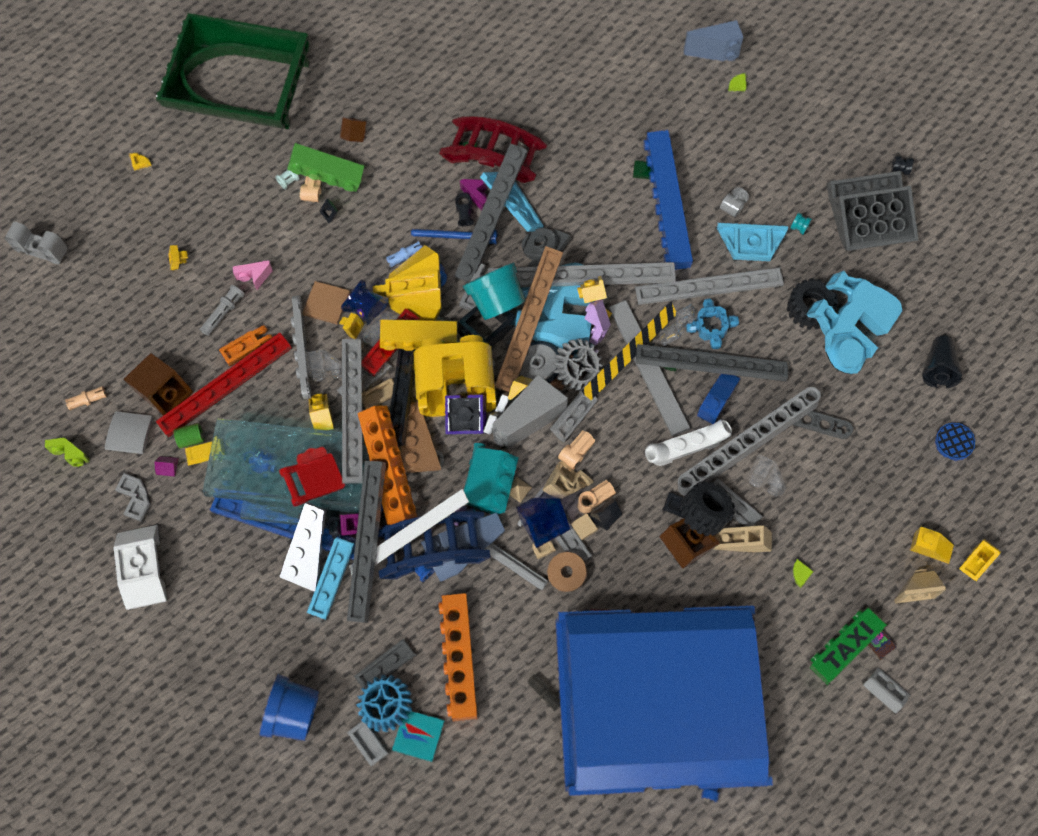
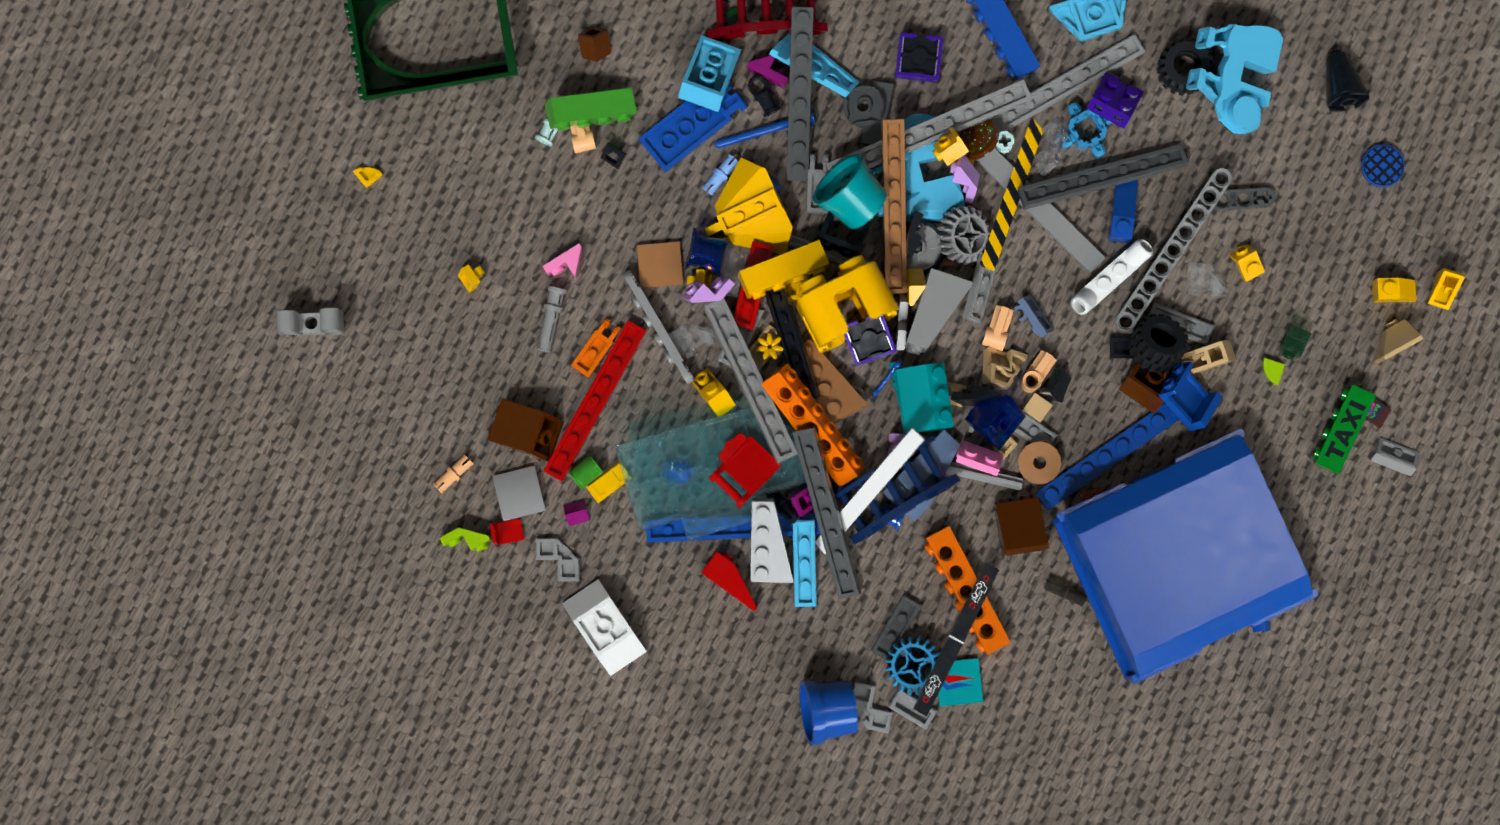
camera: 25 degrees left, 15 degrees up
none -> red bracket [489,519,524,546]
none -> blue hinge [638,83,749,173]
none -> medium azure slope [678,35,741,112]
none -> lavender slope [682,276,735,303]
none -> red slope [702,551,757,612]
none -> yellow plant [756,333,784,360]
none -> light grey tile [853,681,893,734]
none -> blue hinge [872,361,901,397]
none -> black piece [895,33,943,83]
none -> black slope [906,209,924,257]
none -> black sticker [913,563,999,717]
none -> black slope [951,384,1002,406]
none -> bright pink bracket [956,440,1004,476]
none -> reddish brown tile [959,120,999,160]
none -> reddish brown slope [994,494,1049,557]
none -> light aqua bush [995,131,1014,154]
none -> sand blue plate [1013,294,1054,338]
none -> blue plate [1035,403,1180,511]
none -> dark purple piece [1086,72,1144,129]
none -> blue panel [1159,361,1223,431]
none -> yellow bracket [1229,244,1265,282]
none -> clear green brick [1278,325,1312,360]

